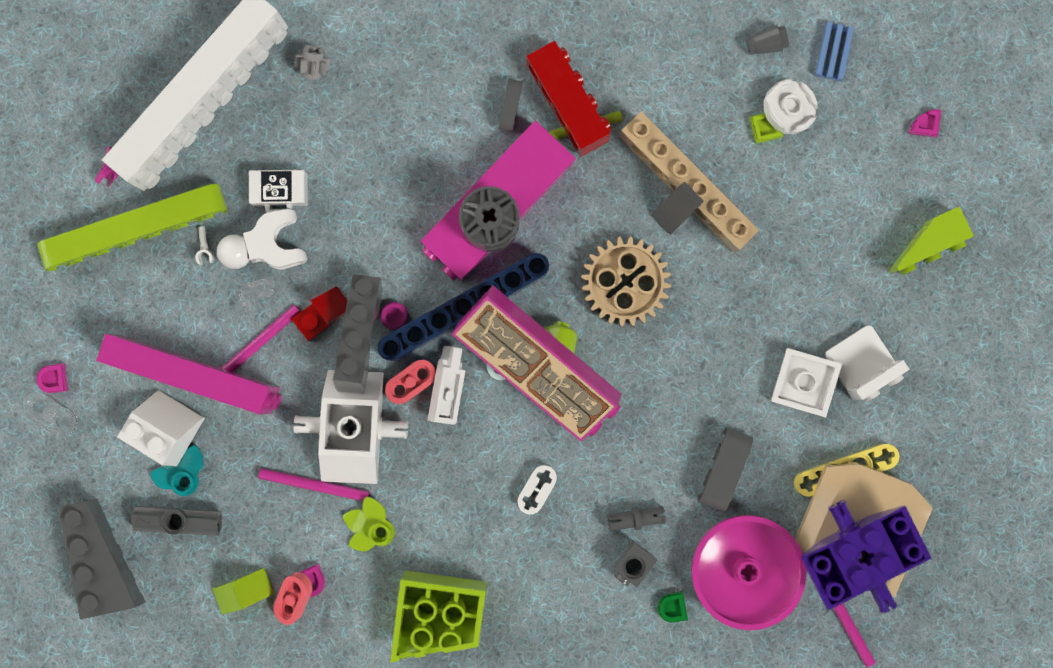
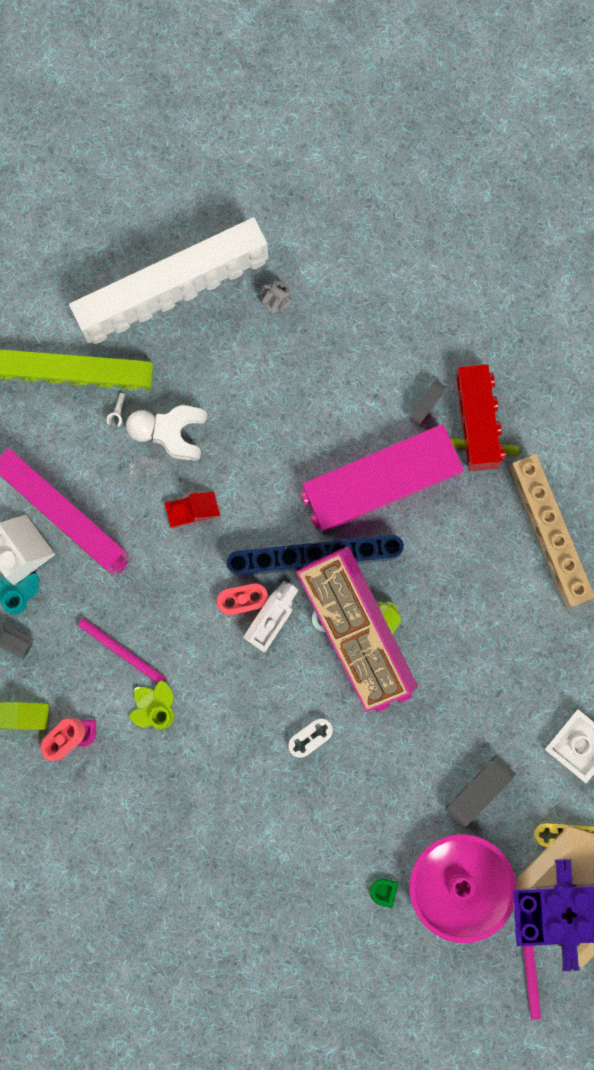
camera: 25 degrees right, 5 degrees down
dark pink hand [95,147,117,187] -> none
dark pink bar [221,304,301,372] -> none
piece [249,169,308,213] -> none
white slope [293,370,408,484] -> none
dark grey arch [333,274,383,394] -> none
dark pink tile [380,302,408,330] -> none
lime wedge [390,570,488,663] -> none
dark grey wheel [459,186,519,252] -> none
tan gear [581,237,671,327] -> none
dark grey pin [607,506,666,532] -> none
dark grey brick [613,540,658,587] -> none
dark grey tile [651,181,704,235] -> none

